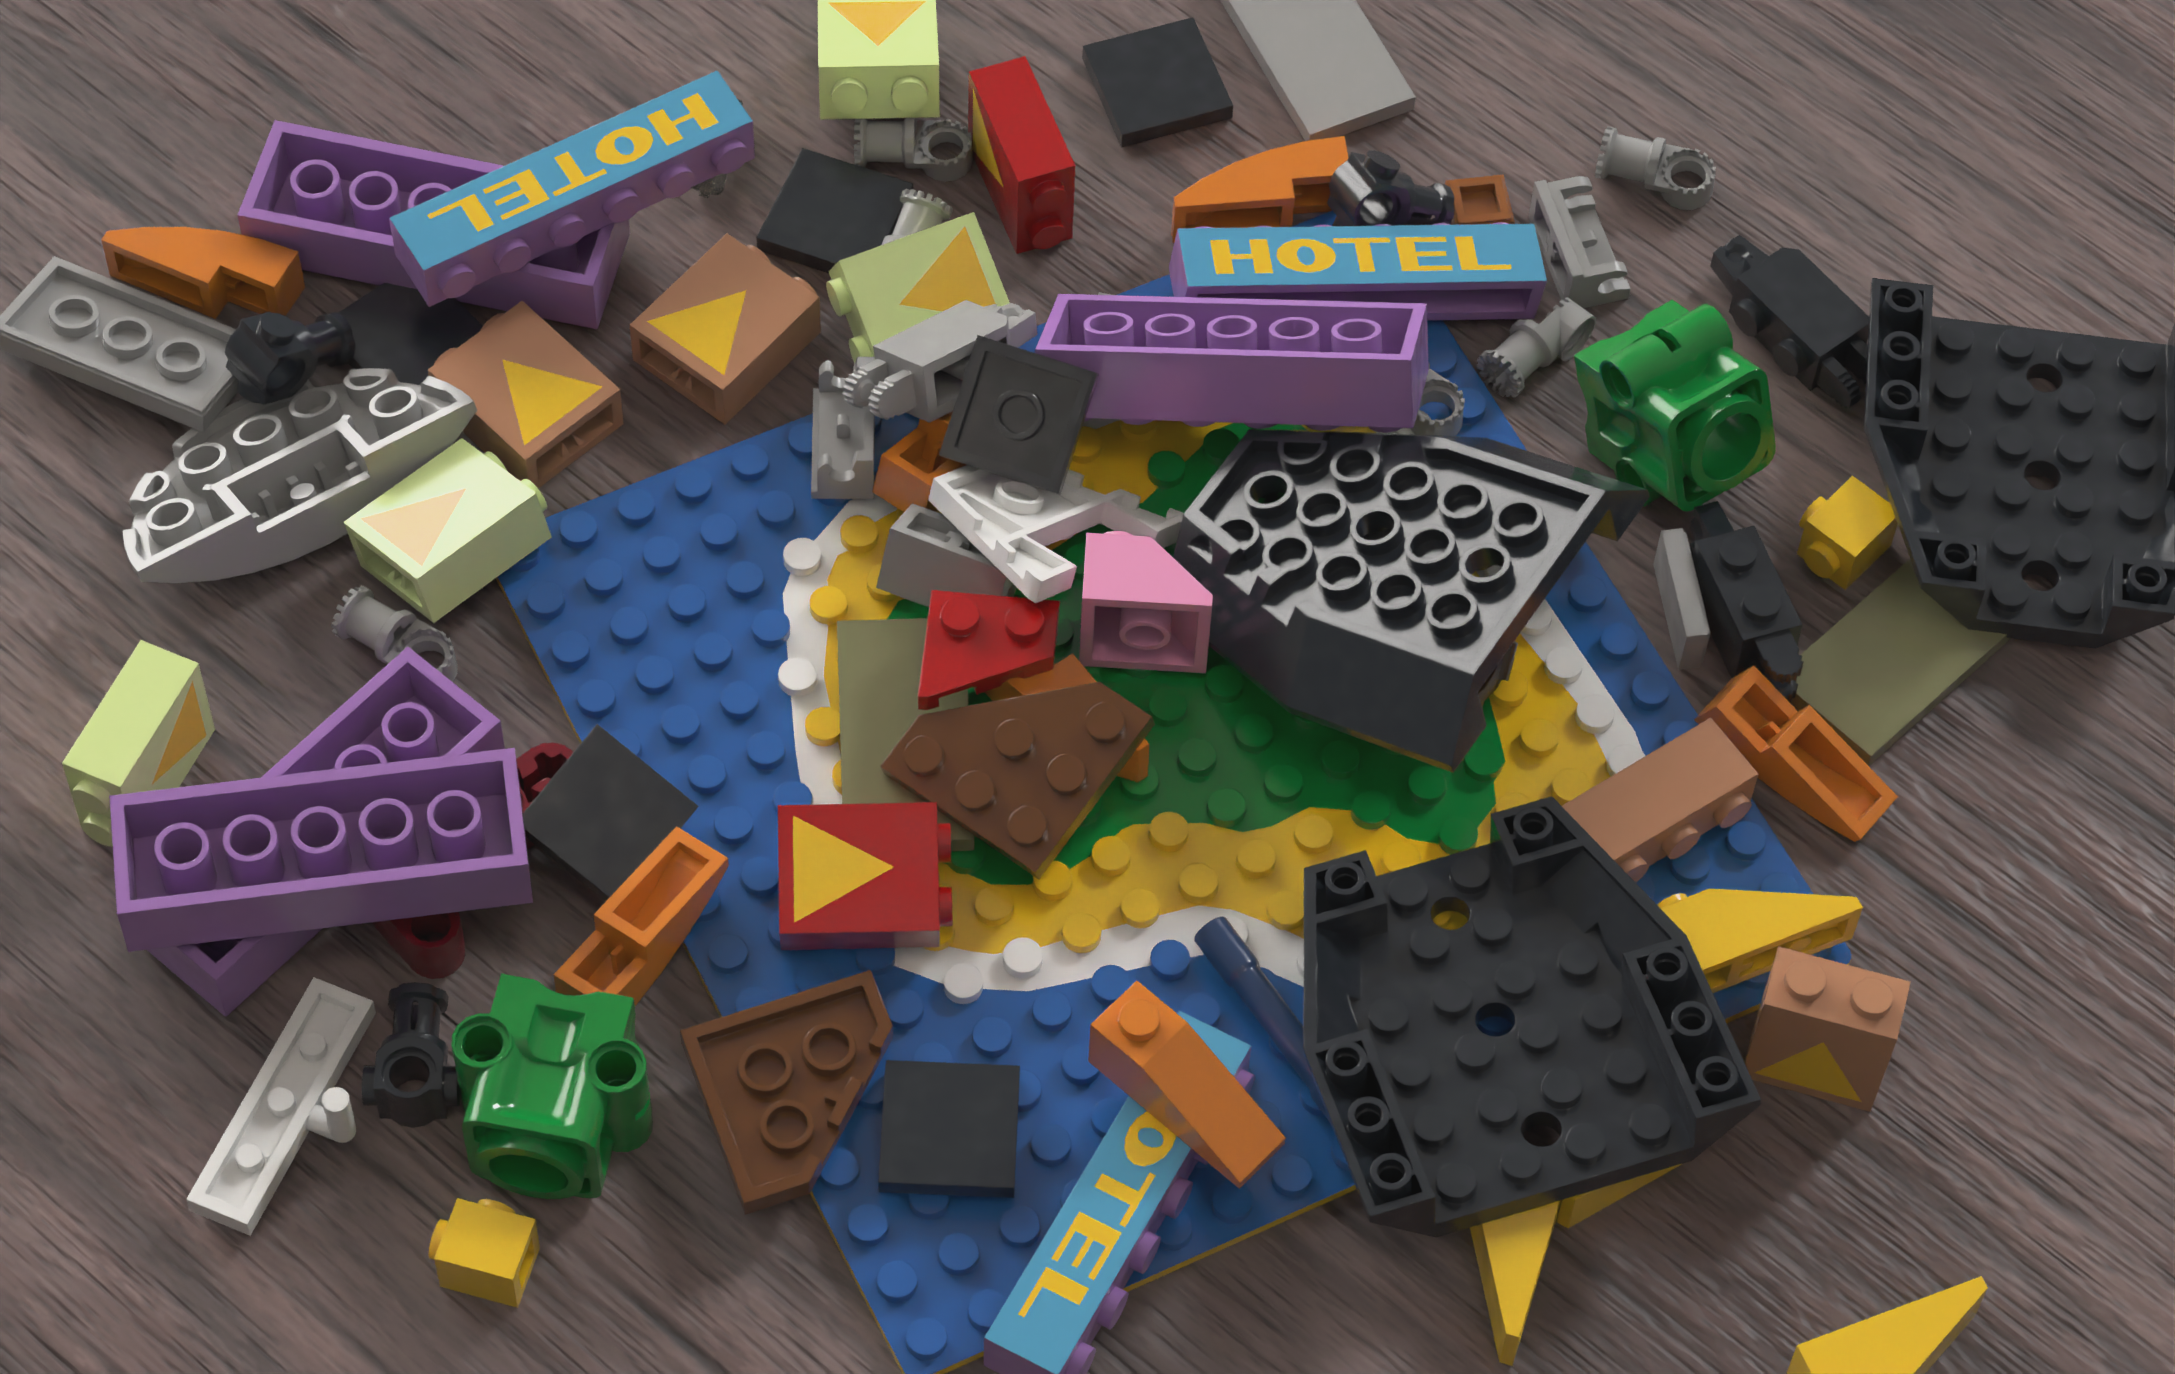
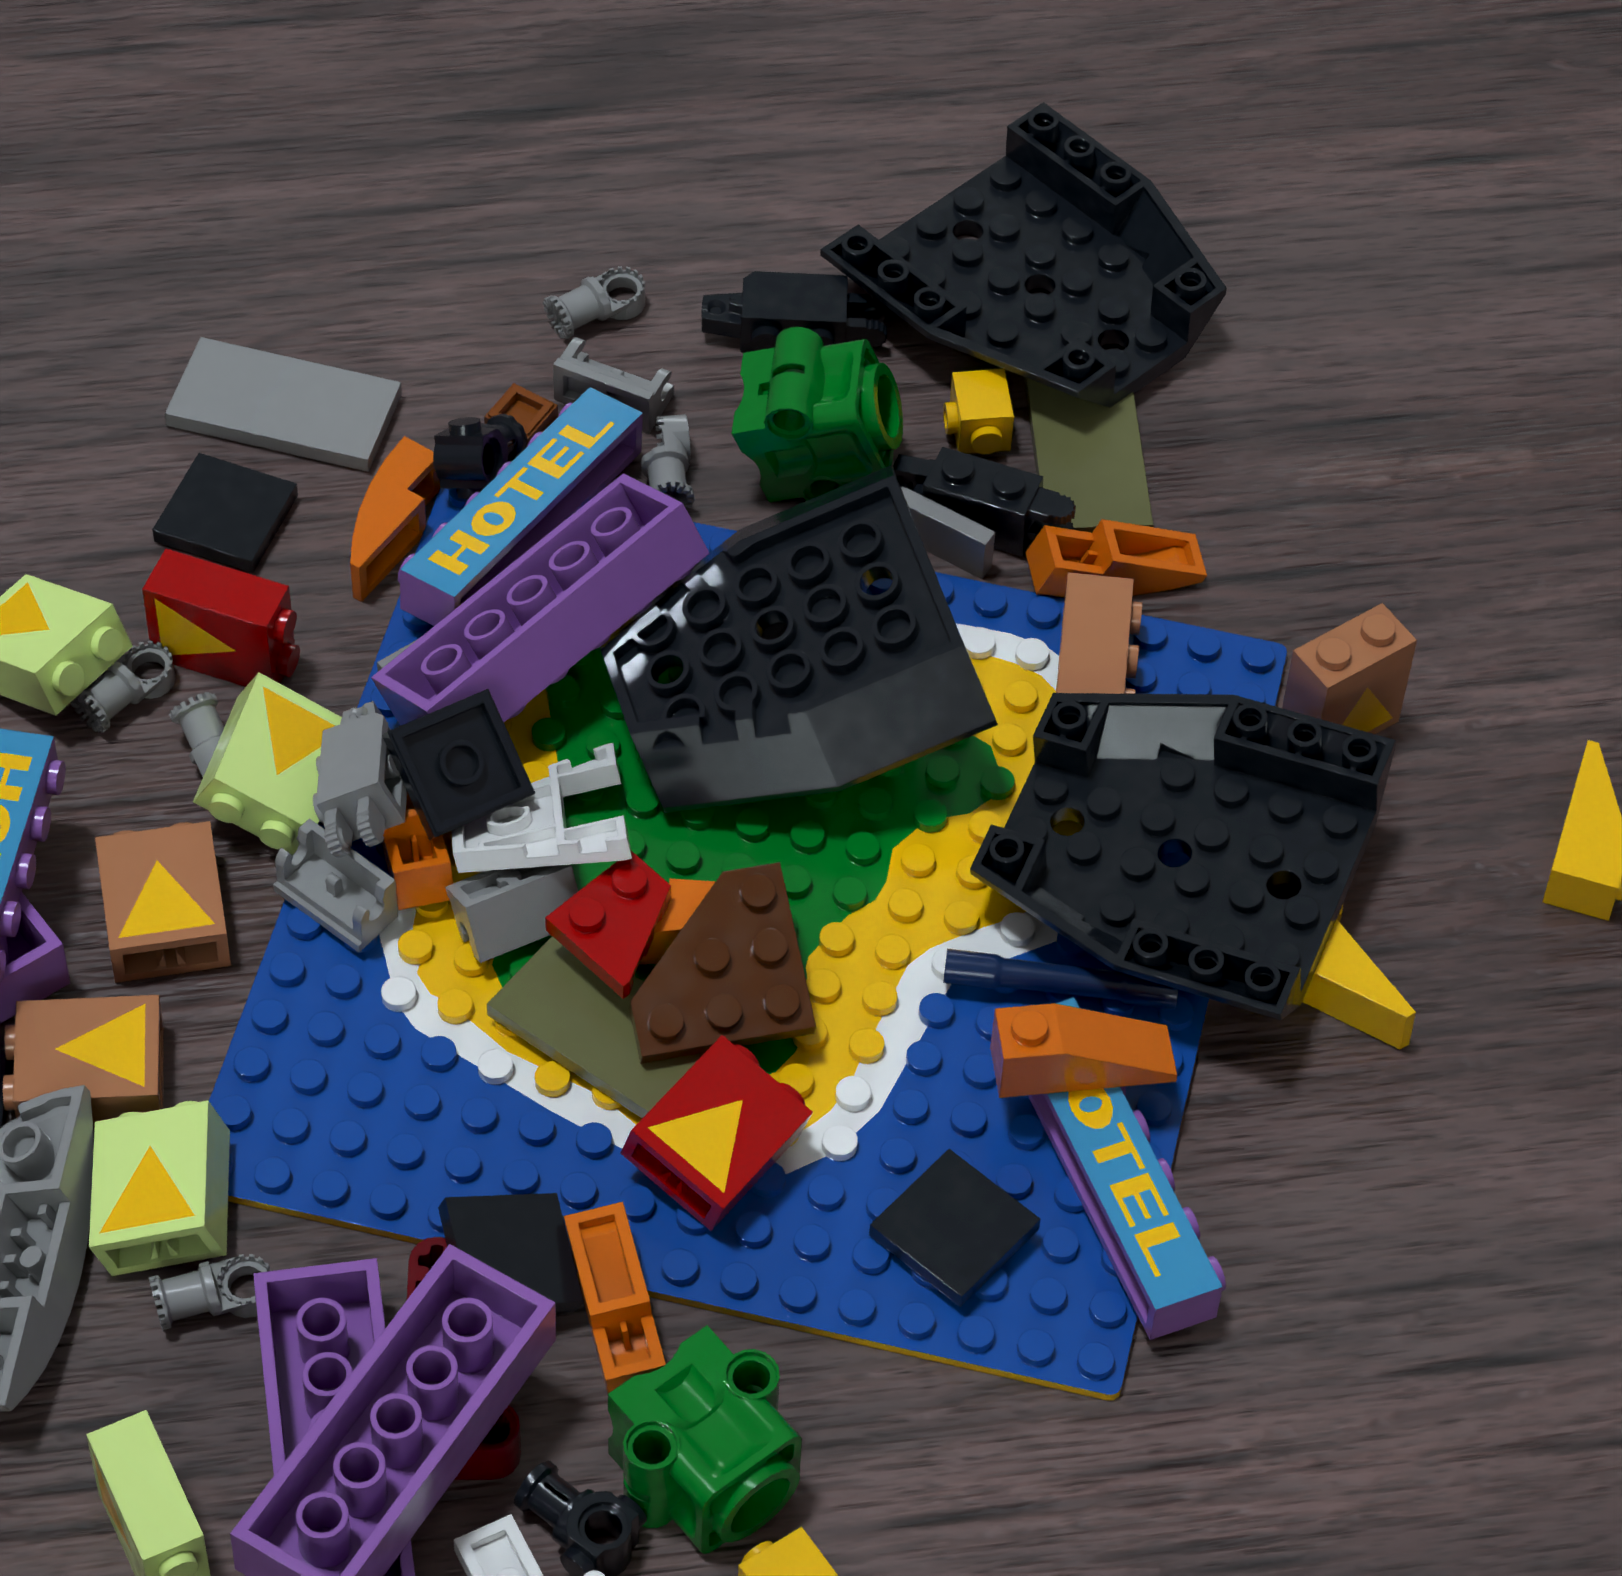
camera: 50 degrees left, 5 degrees down
reddish brown plate [680,970,893,1215] -> none
black tile [756,148,913,273] -> none
bright pink slope [1079,531,1213,673] -> none
yellow slope [1657,889,1863,993] -> none

